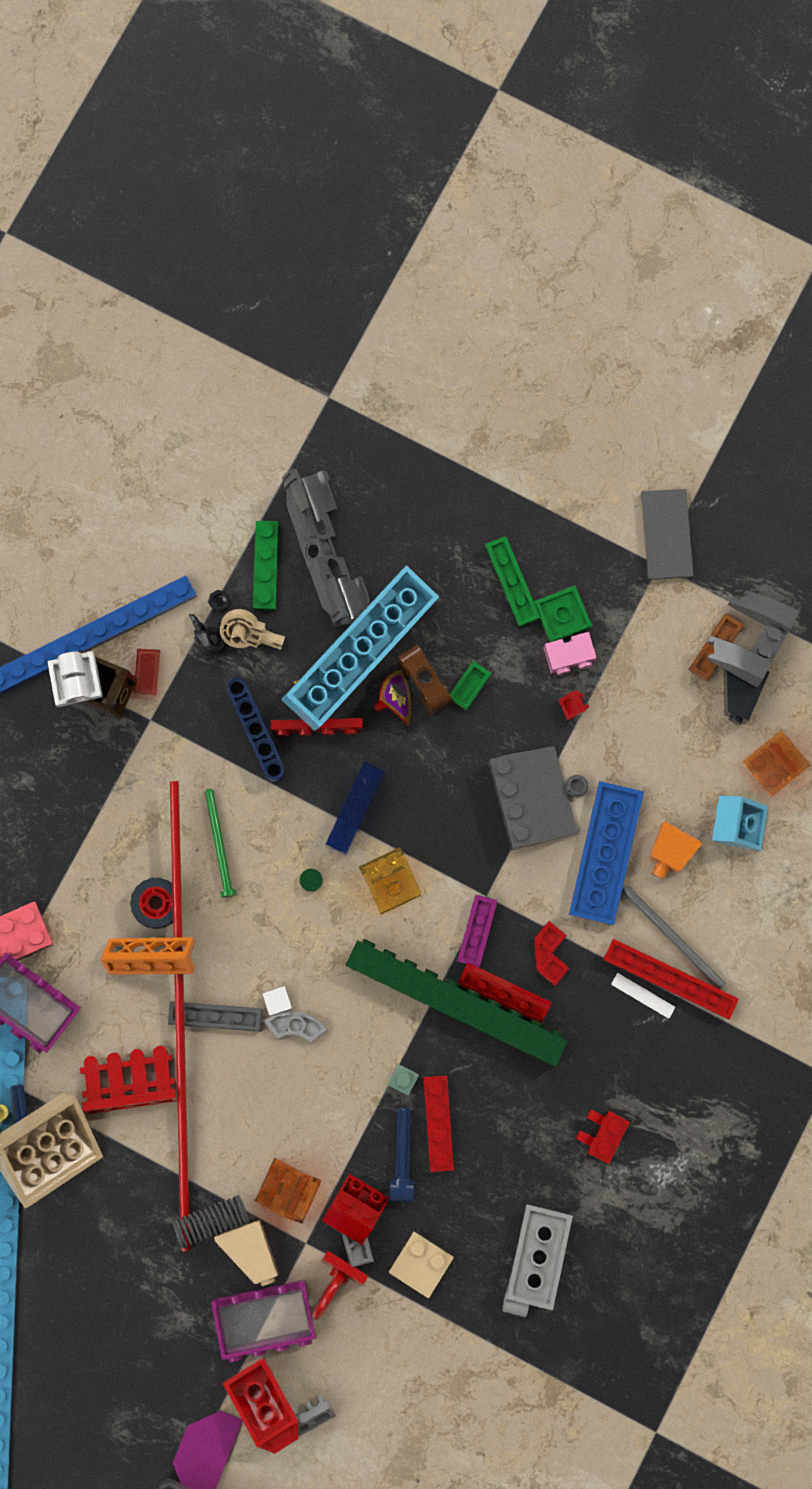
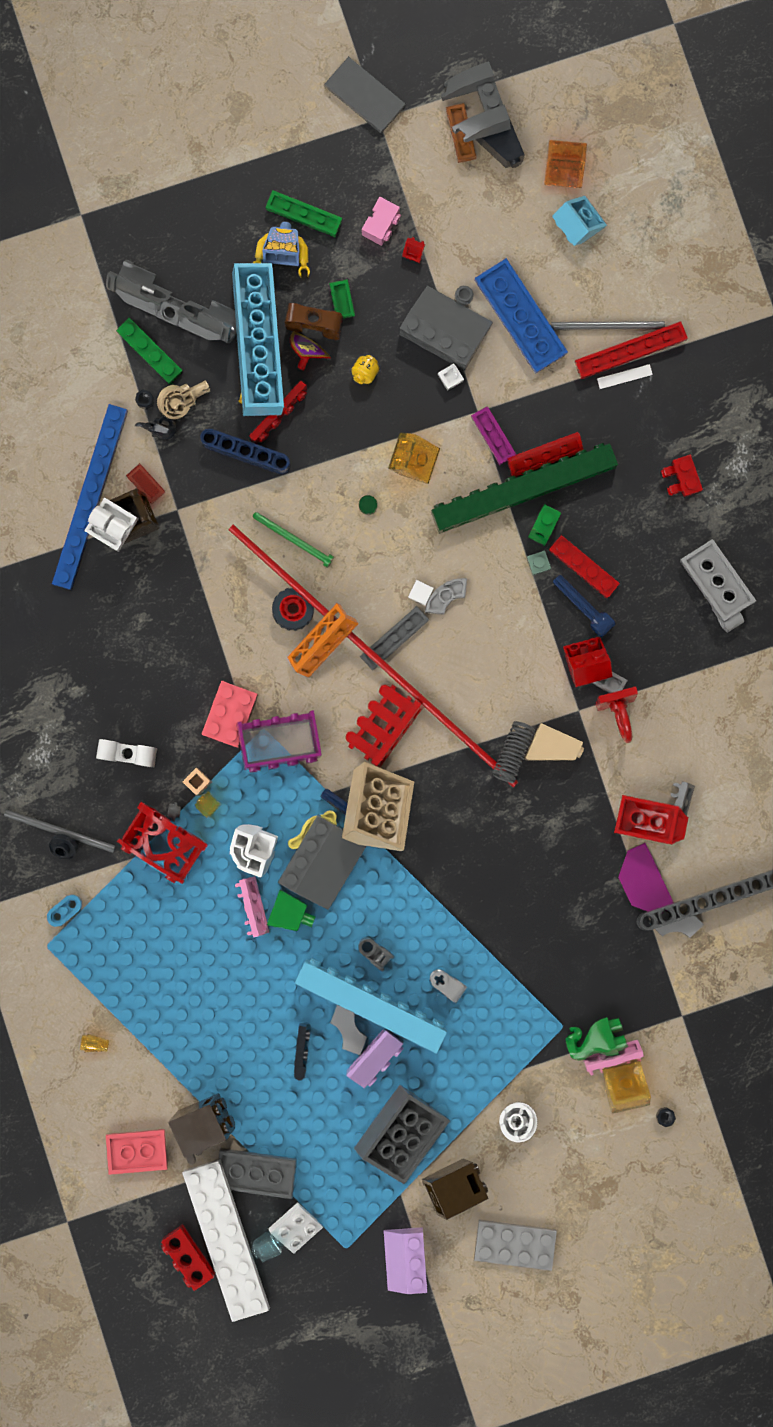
camera: 45 degrees left, 5 degrees up
clear window [211,1279,316,1362] -> none
clear orange slope [255,1158,322,1224] -> none
clear blue brick [325,761,385,857] -> none
tan plate [389,1231,454,1298] -> none
green plate [534,585,592,642] -> none
red tile [534,921,570,986] -> none
orange torso [649,821,702,880] -> none
none -> torso [253,222,310,277]
none -> yellow head [351,355,379,384]
none -> white plate [438,364,464,390]
none -> green torso [528,504,561,546]

